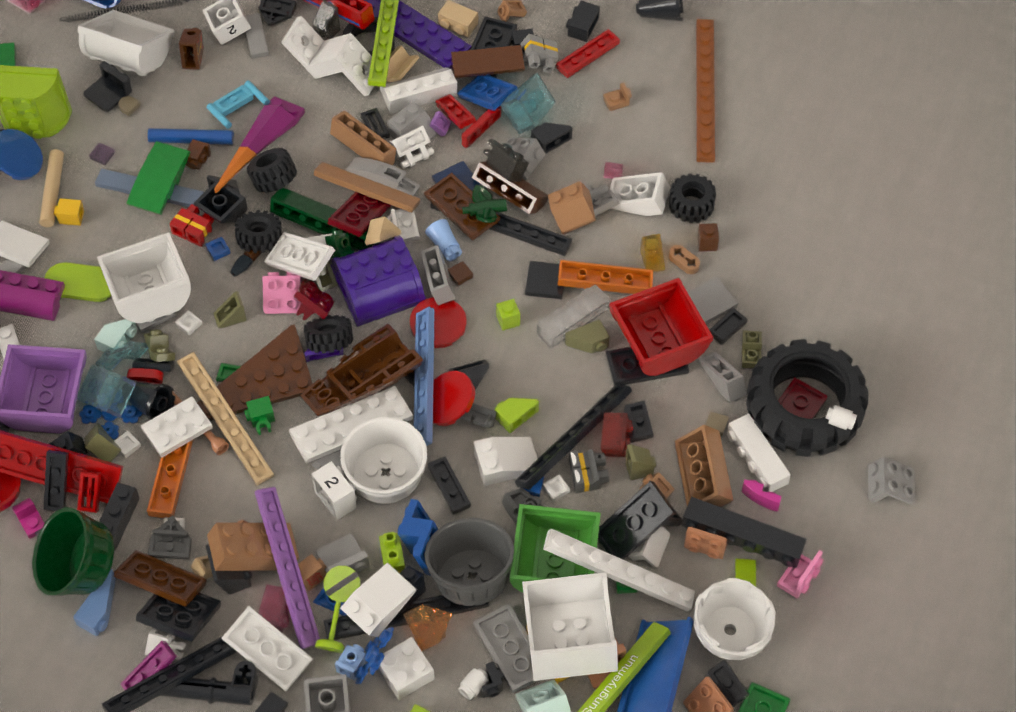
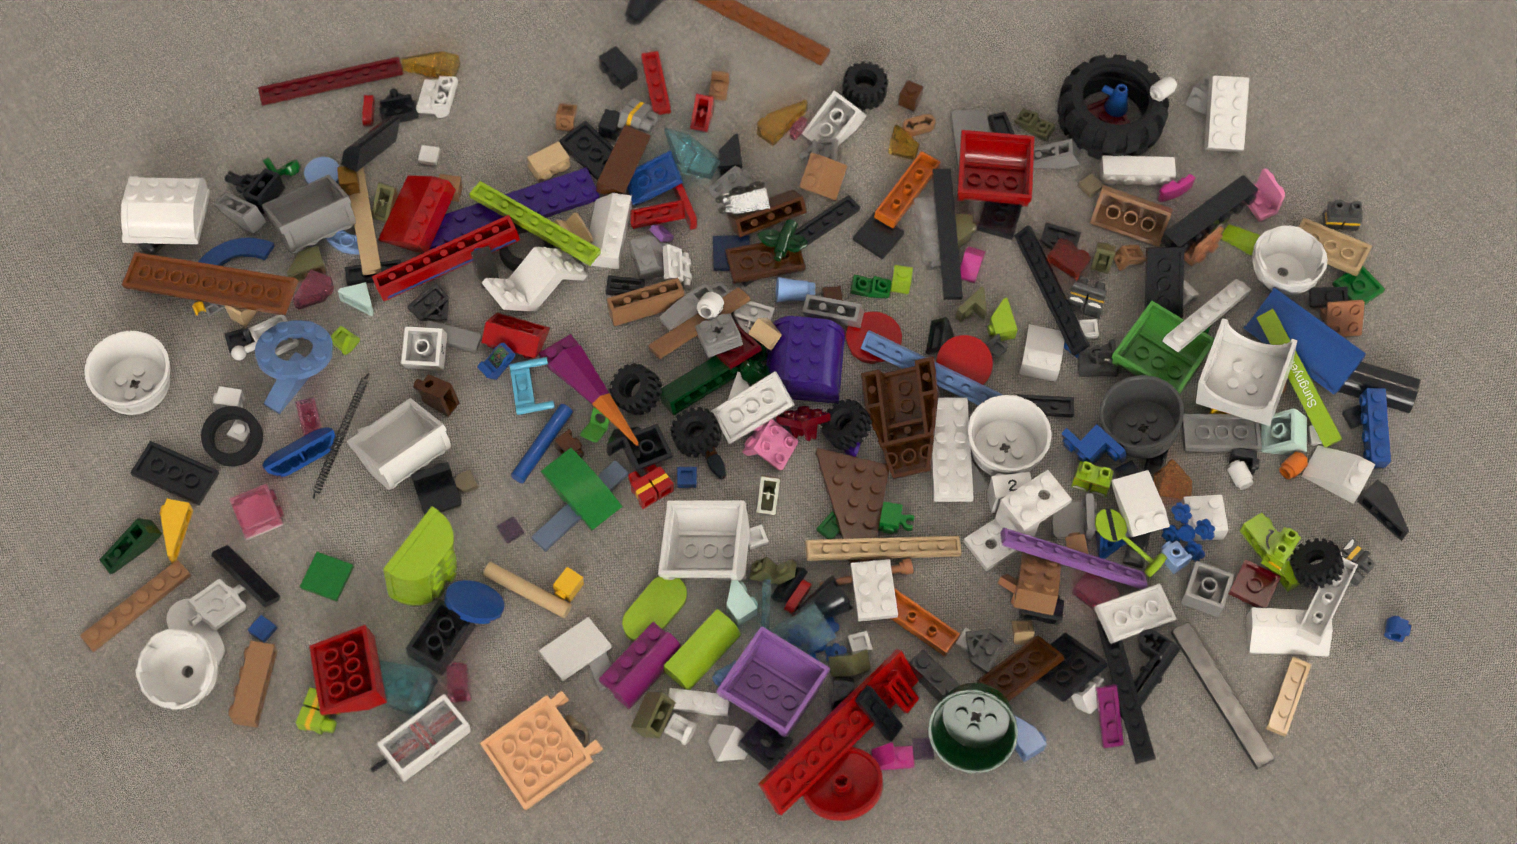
camera: 65 degrees left, 5 degrees up
none -> blue leg [477,343,515,380]
none -> red slope [481,312,550,359]
none -> bright green bracket [580,407,610,443]
none -> lime brick [664,609,741,690]
none -> red slope [690,93,714,132]
none -> light grey brick [695,313,743,357]
none -> white head [697,292,724,320]
none -> clear yellow slope [757,100,808,146]
none -> green slope [850,274,892,298]
none -> black tile [932,169,963,300]
none -> olive slope [955,286,987,323]
none -> dark pink slope [960,246,986,283]
none -> white bracket [963,470,1072,572]
none -> blue piece [1102,84,1128,117]
none -> white brick [1204,75,1249,152]
none -> tan plate [1299,218,1372,276]
none -> dark grey hips [1322,200,1363,230]

